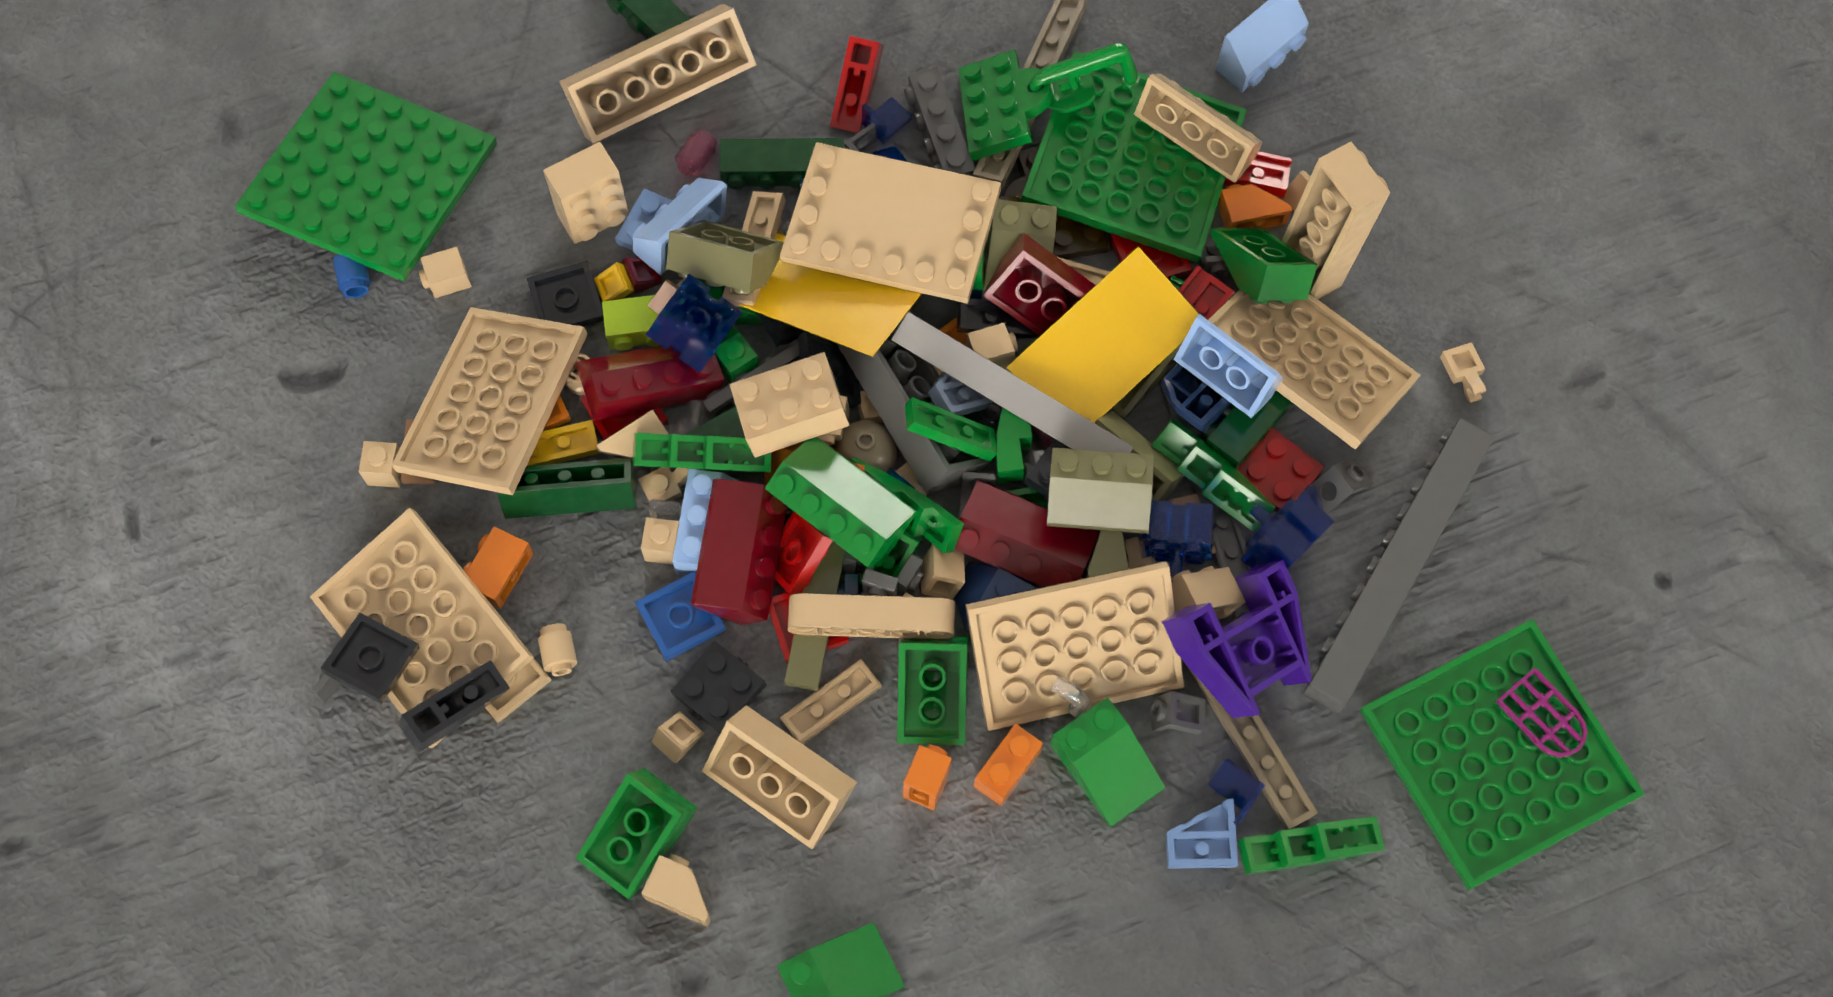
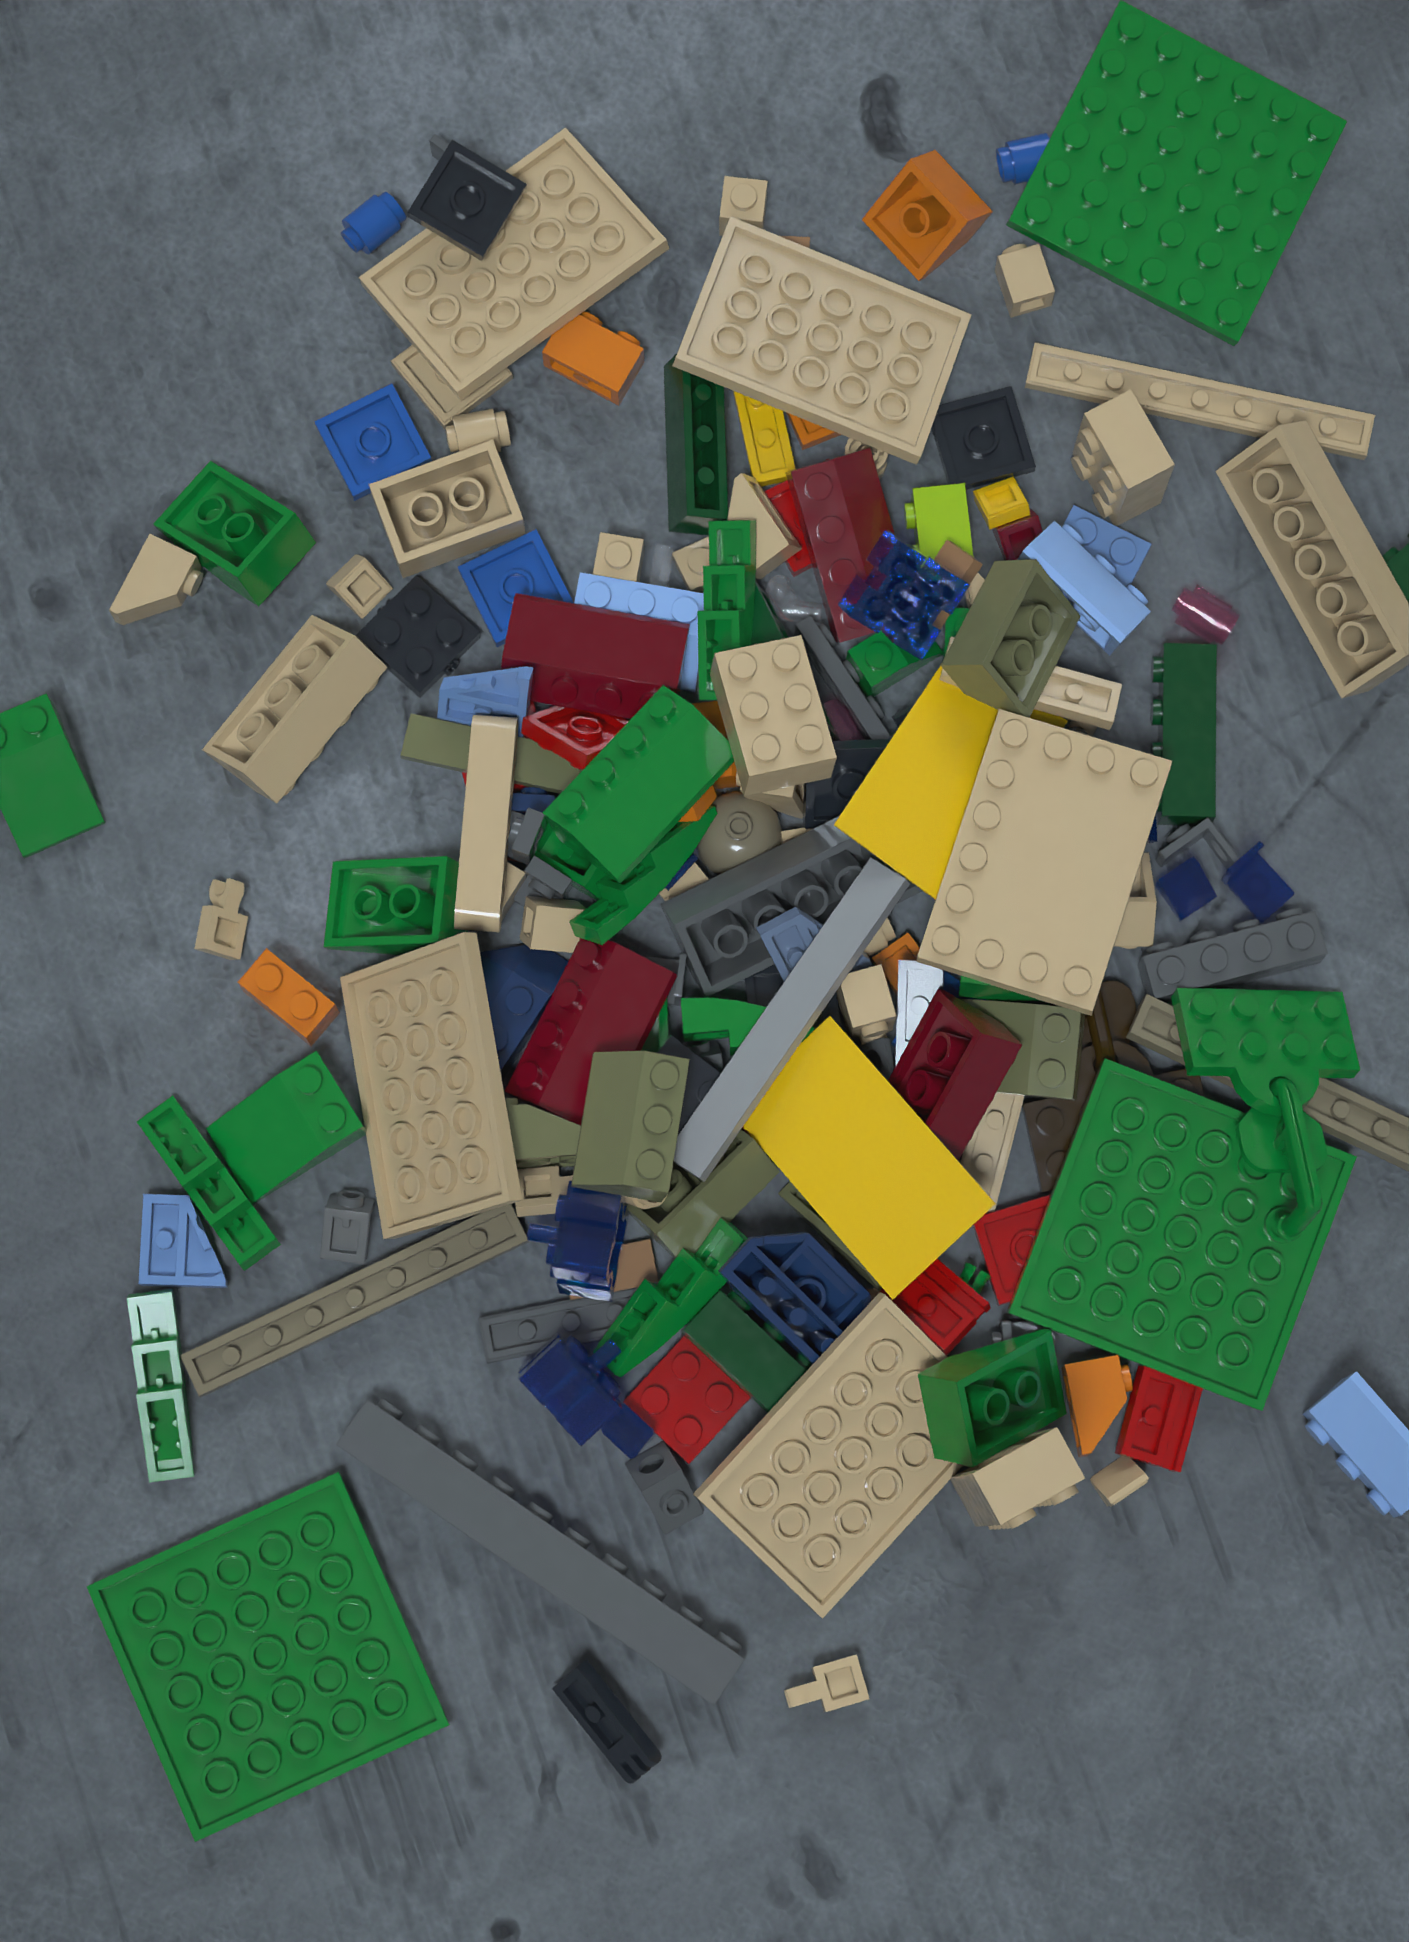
camera: 95 degrees right, 10 degrees up
black slope [399,660,510,753] -> none
tan tile [780,659,881,745] -> none
red slope [830,36,884,133] -> none
orange brick [903,744,952,811] -> none
green plate [905,397,997,462] -> none
clear arm [1050,675,1092,718] -> none
tan slope [1134,74,1263,183] -> none
dark purple wedge [1162,560,1312,718] -> none
tan brick [1171,566,1245,619] -> none
light blue slope [1173,314,1283,418] -> none
clear blue bracket [1208,758,1265,825] -> none
magenta window [1496,667,1587,758] -> none
none -> green slope [137,1096,281,1271]
none -> tan plate [194,878,248,960]
none -> blue plate [314,384,432,501]
none -> blue brick [341,192,406,255]
none -> tan brick [369,440,526,578]
none -> medium blue wing [437,666,533,738]
none -> black hinge [552,1660,662,1784]
none -> orange slope [862,150,993,281]
none -> tan tile [1025,342,1375,460]

